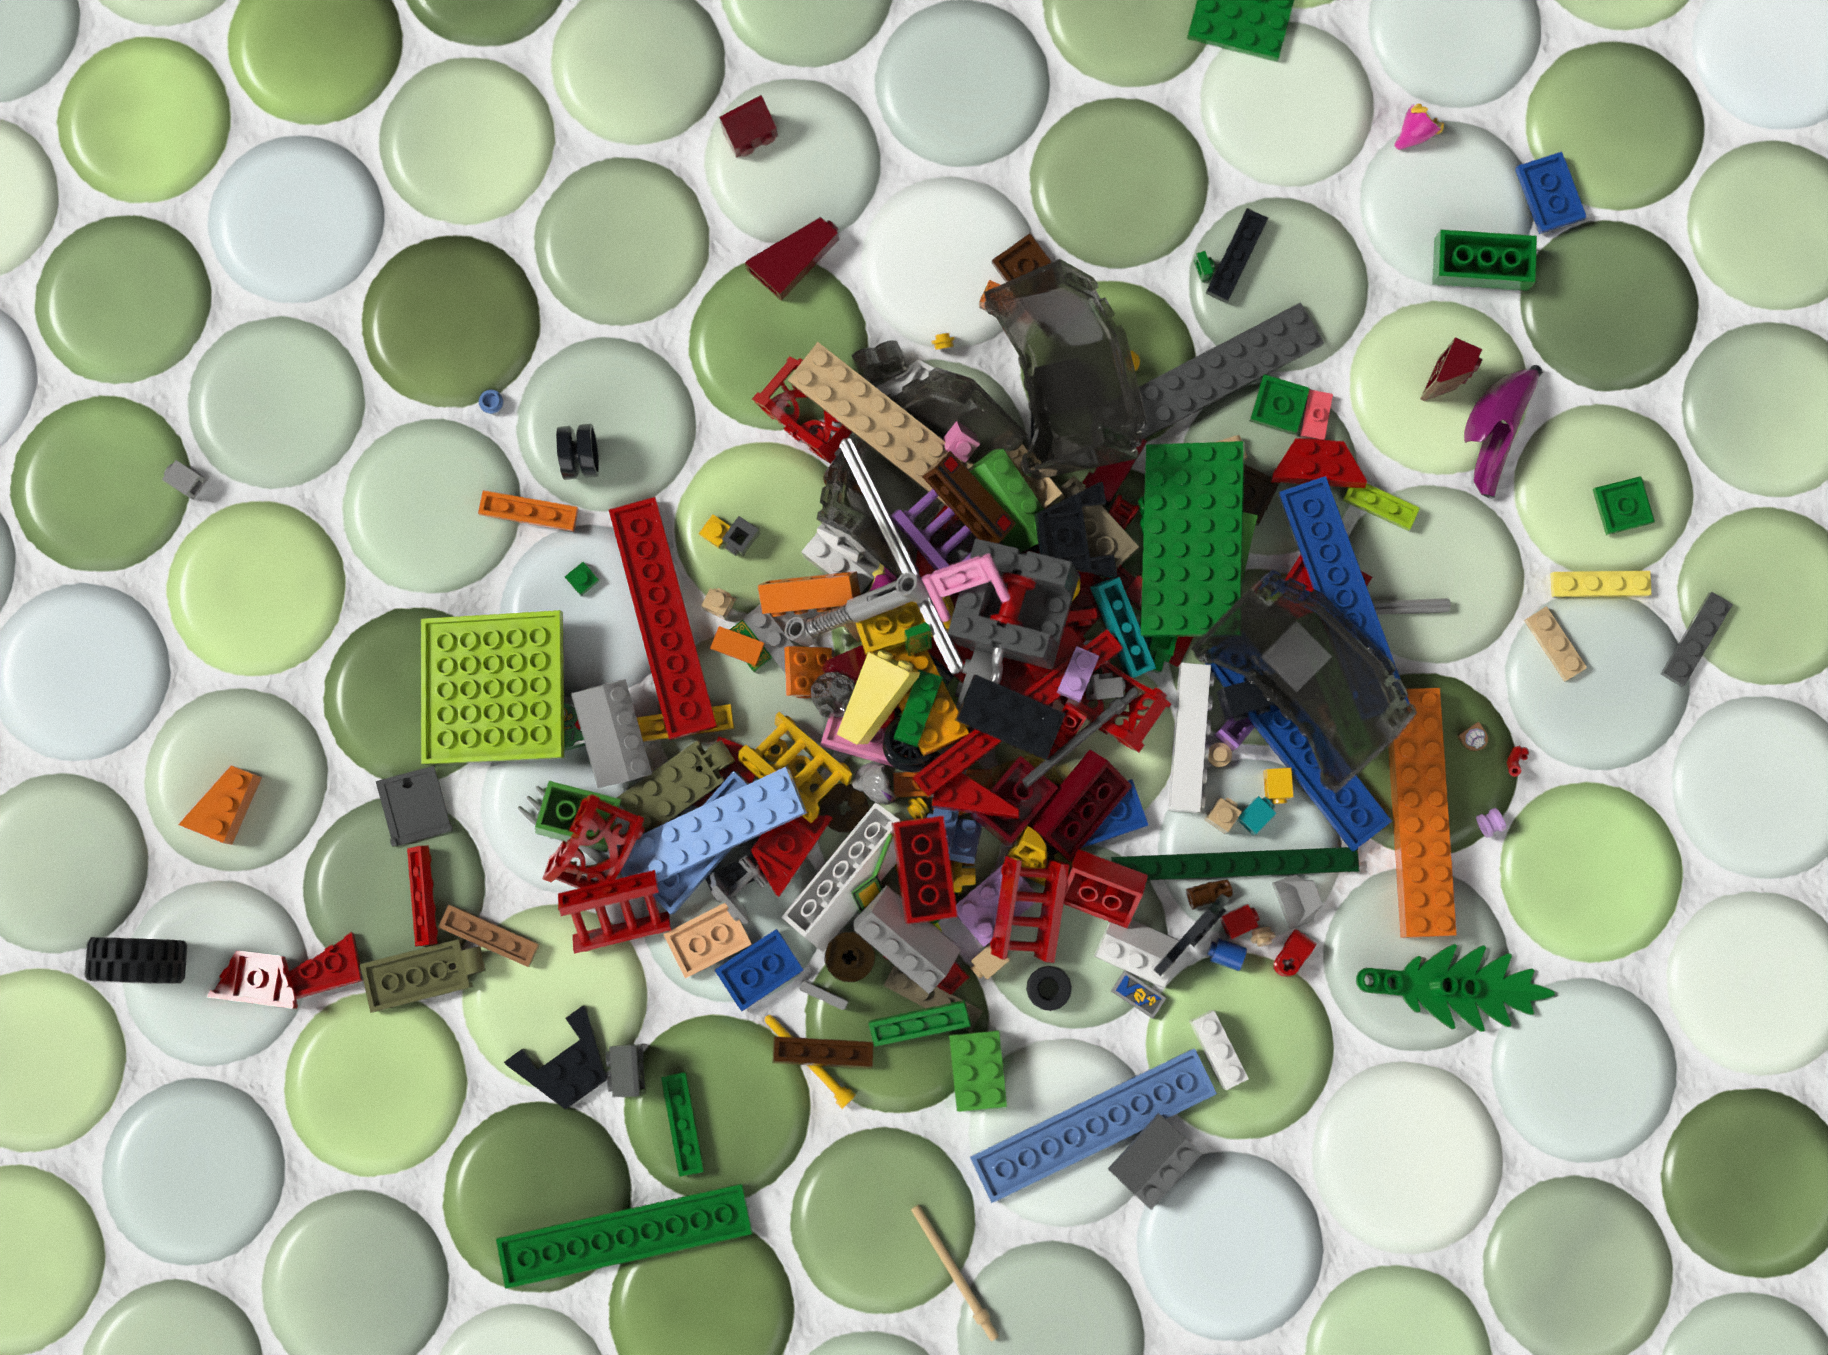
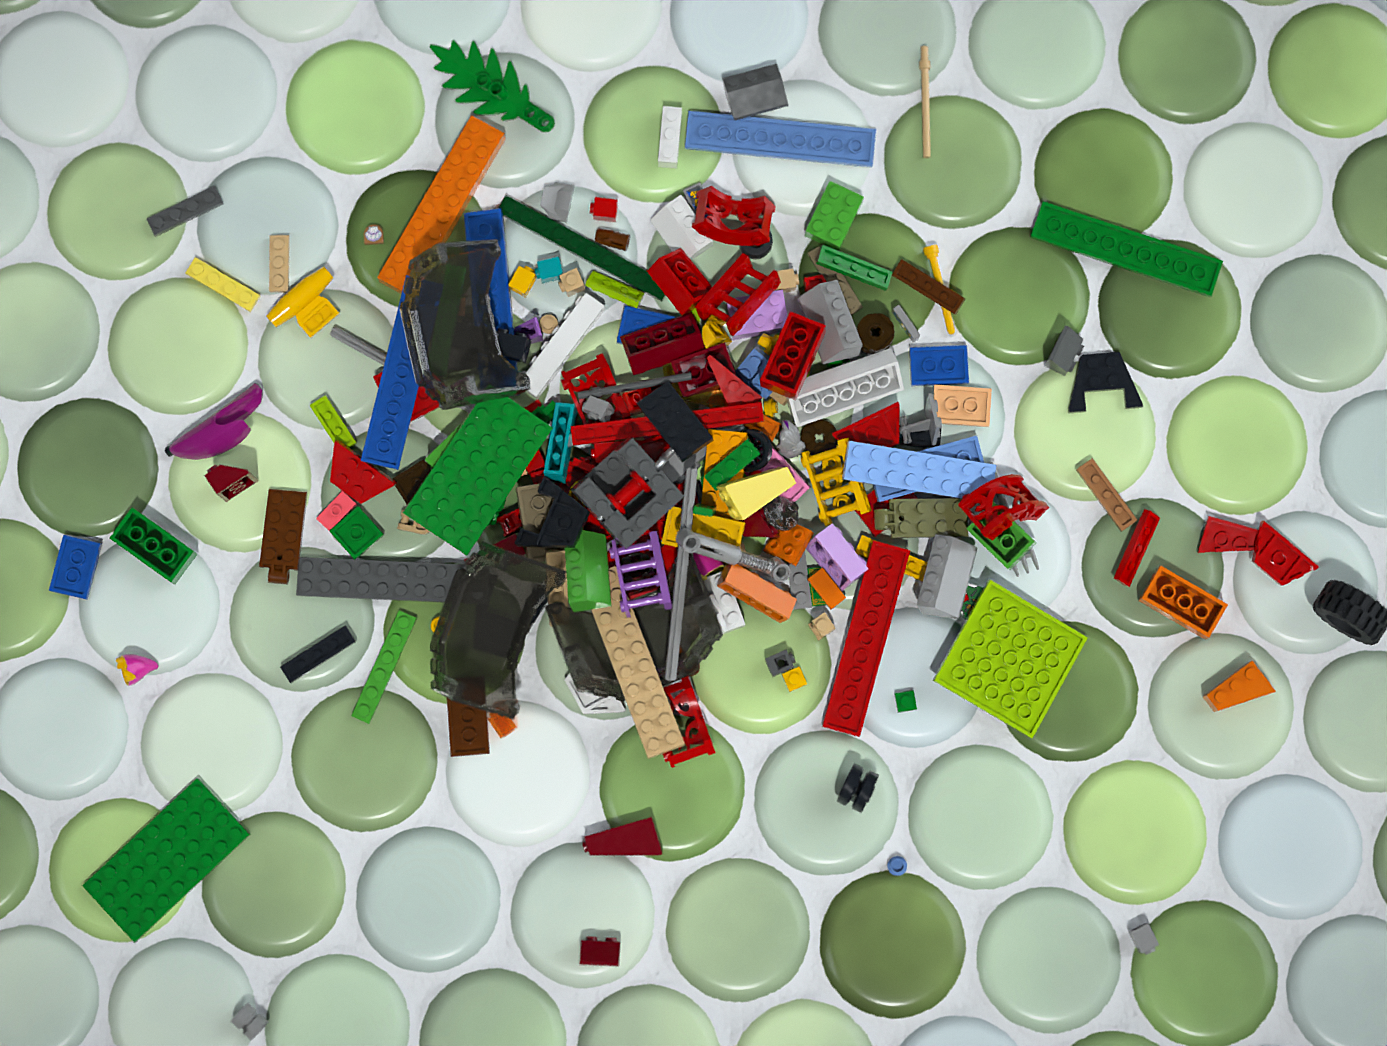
camera: 150 degrees left, 0 degrees up
olive hinge [360,939,486,1013] -> none
dark grey container [375,766,452,847] -> none
orange plate [478,490,579,532] -> none
red fence [558,870,671,954] -> none
green plate [661,1072,704,1177] -> none
piece [851,833,893,913] -> none
clear smoke brick [852,340,907,384] -> none
bright pink plate [921,554,1011,622] -> none
reddish brown brick [922,451,1016,544] -> none
yellow plate [931,333,955,350] -> none
bright pink brick [942,421,980,463] -> none
lavender plate [1057,646,1099,702] -> none
black wing [1153,893,1230,976] -> none
green plate [1194,251,1215,283] -> none
blue brick [1207,938,1247,971] -> none
tan plate [1251,927,1276,947] -> none
clear tile [1261,622,1332,692] -> none
red piece [1273,929,1317,977] -> none
lavender wheel [1476,808,1506,838] -> none
red arm [1506,745,1529,777] -> none
green plate [1592,476,1655,535] -> none
none -> reddish brown hinge [259,489,308,585]
none -> yellow plate [266,266,340,338]
none -> bright green plate [351,610,417,724]
none -> lime plate [585,271,645,308]
none -> red fence [692,186,776,246]
none -> lavender brick [806,524,868,592]
none -> orange brick [1138,565,1228,640]

